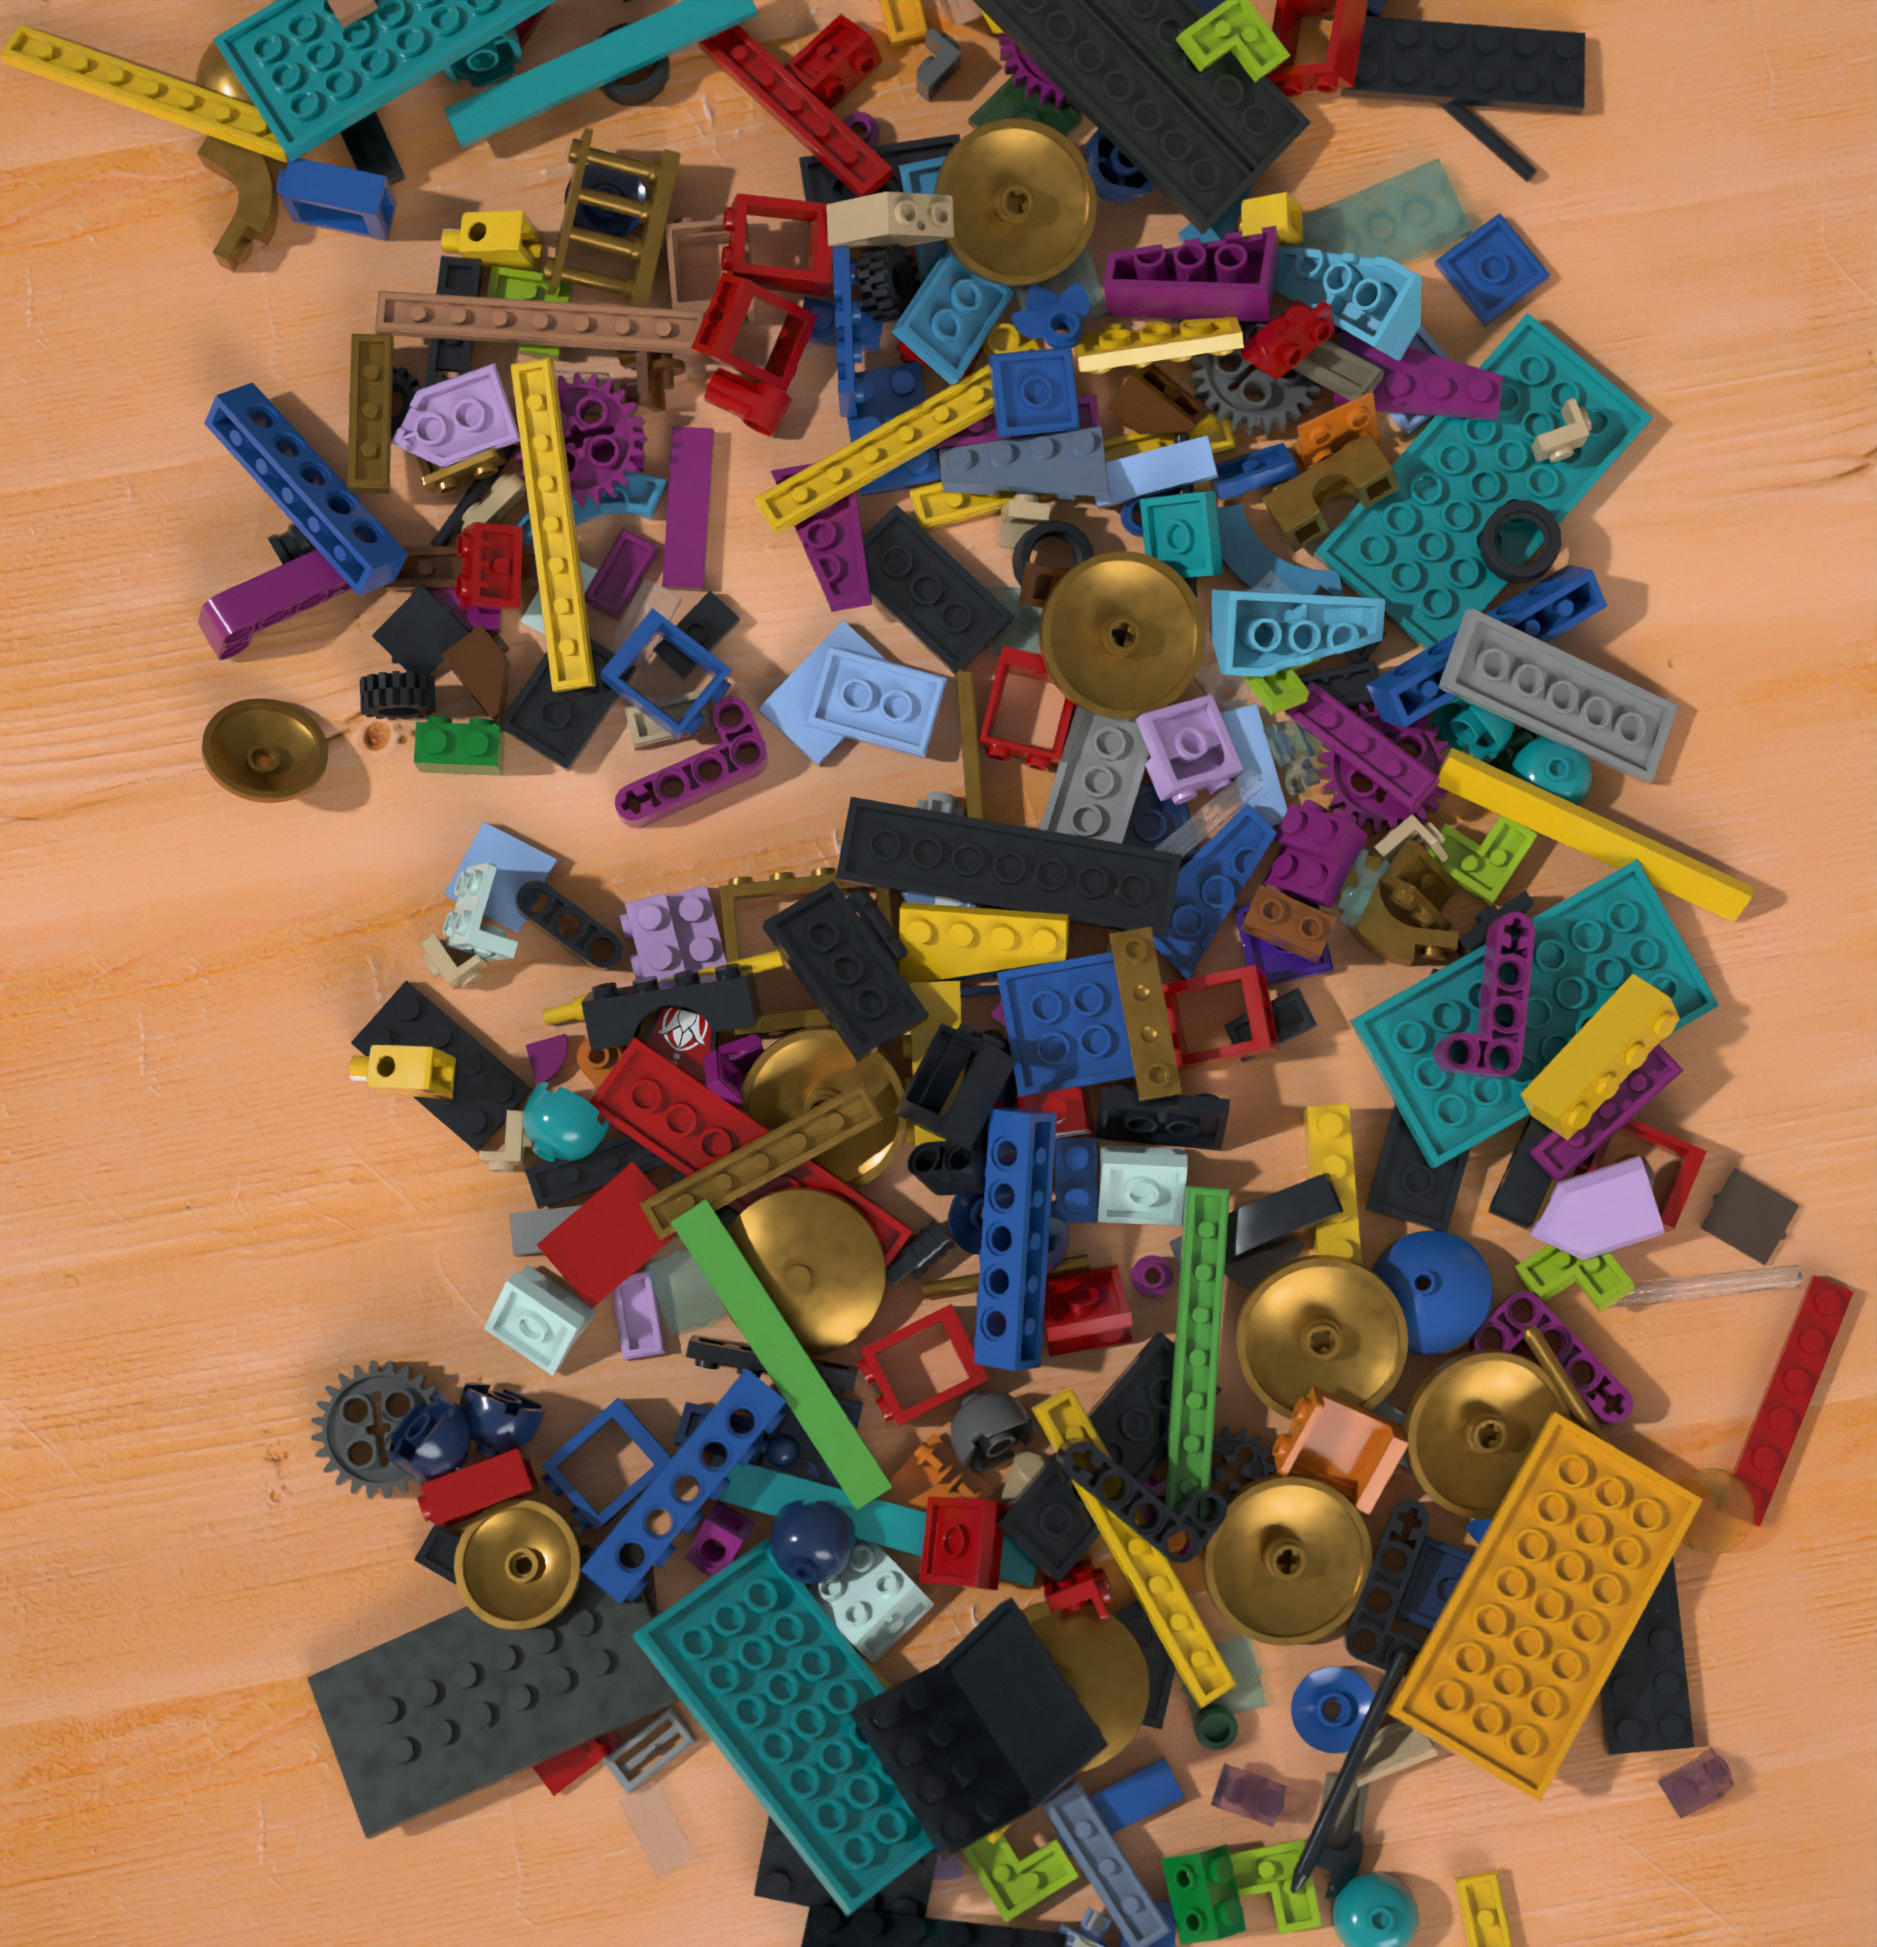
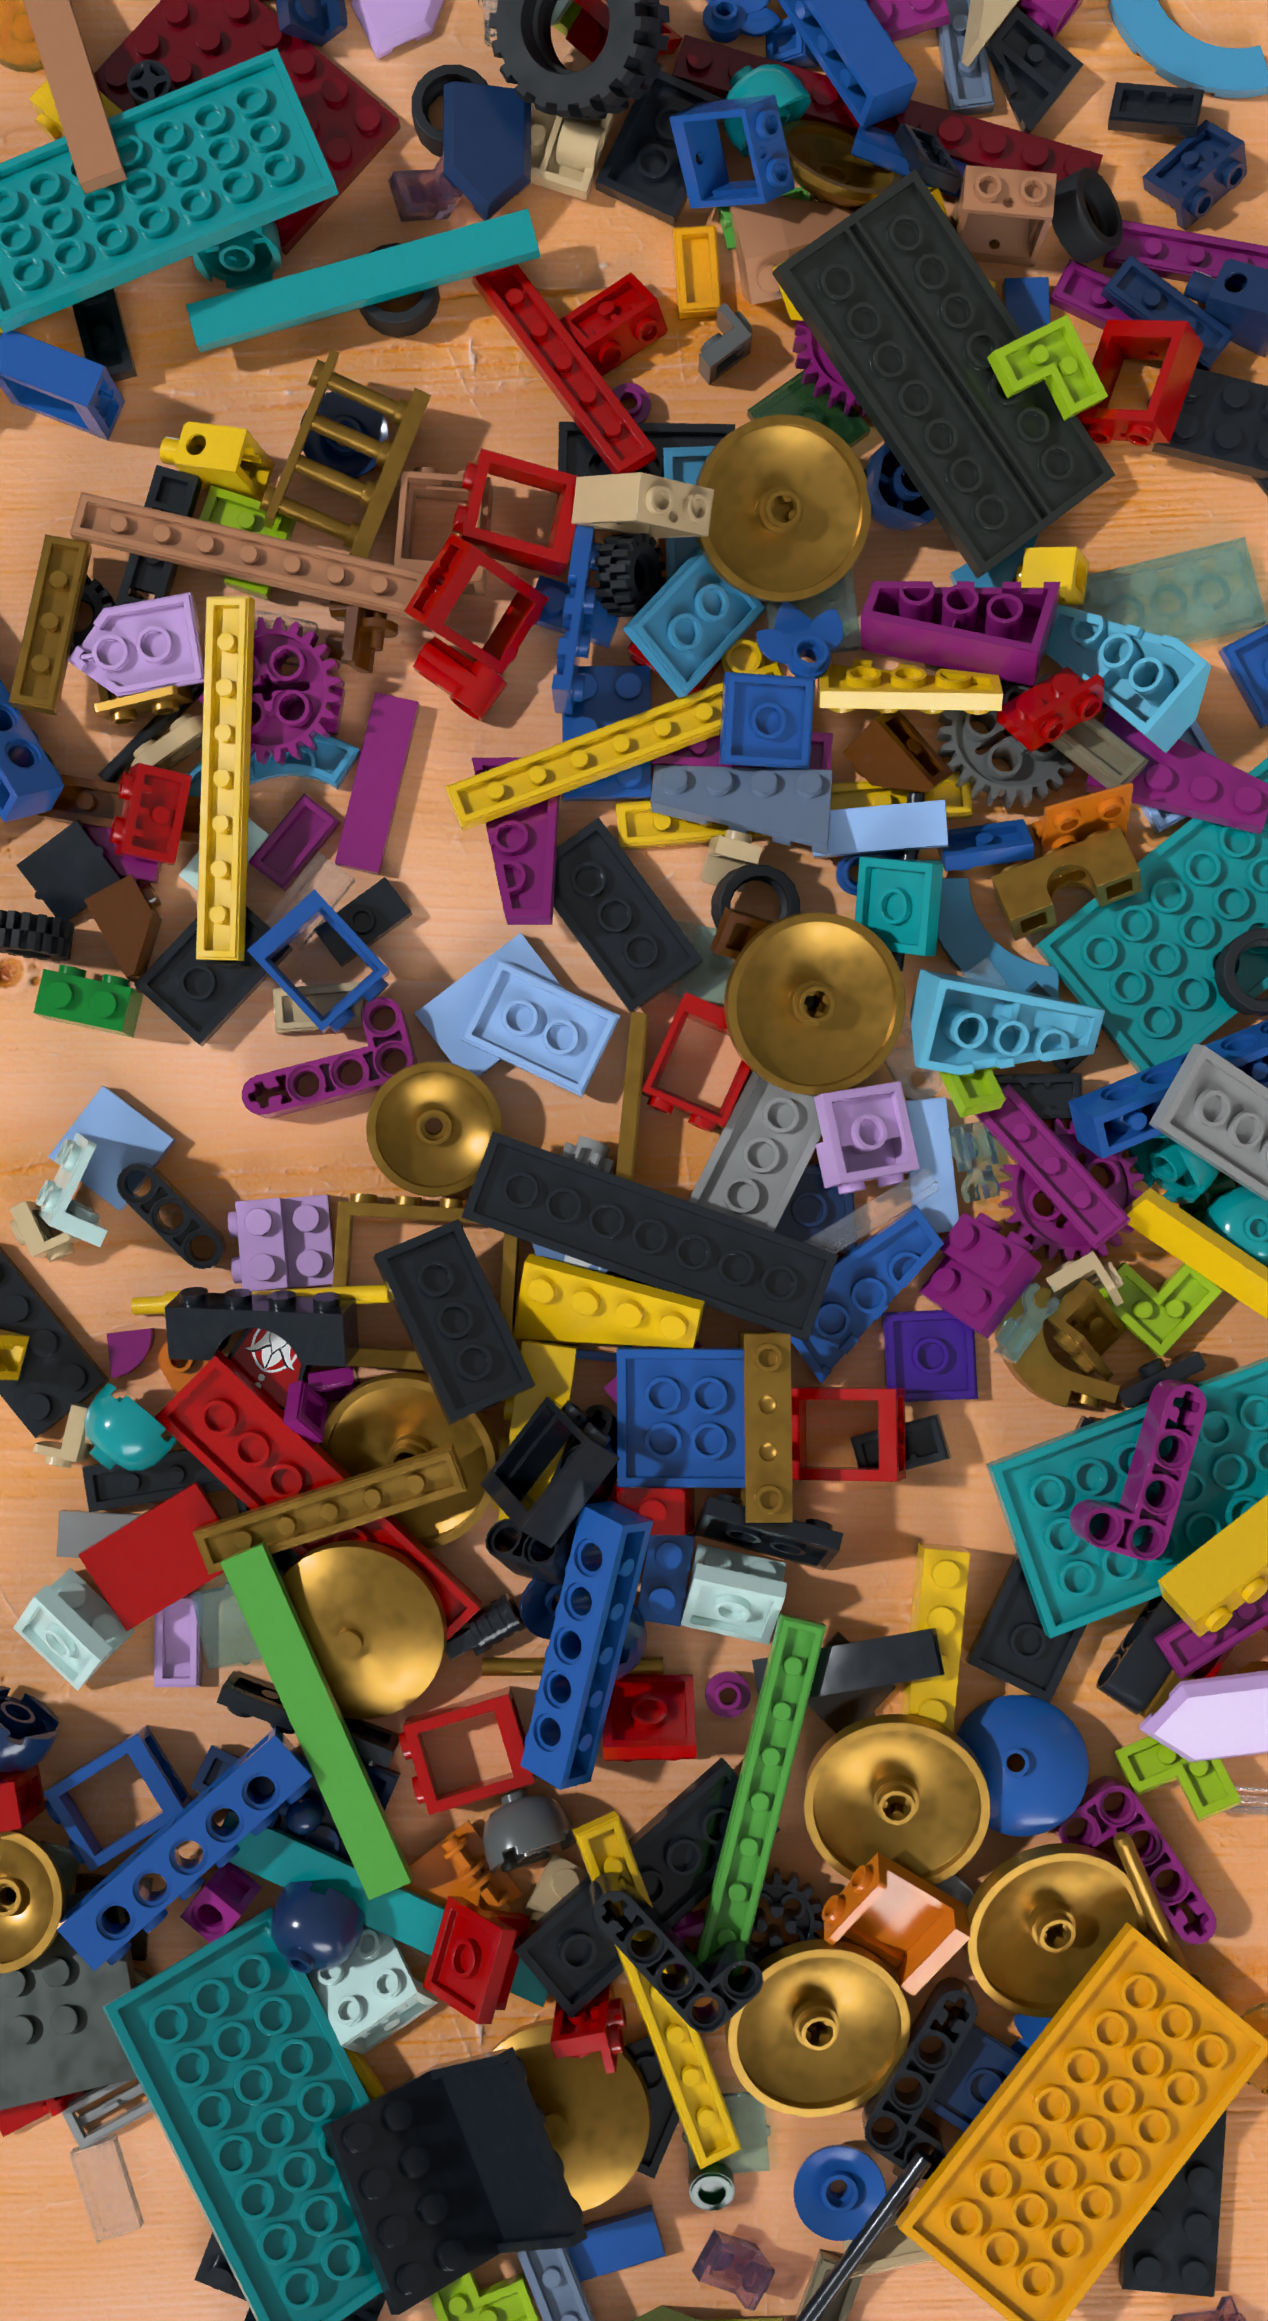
camera: 10 degrees right, 5 degrees up
black axle [847,888,908,965] -> none
dark orange brick [1240,885,1337,963] -> none
none -> pearl gold dish [366,1061,503,1197]

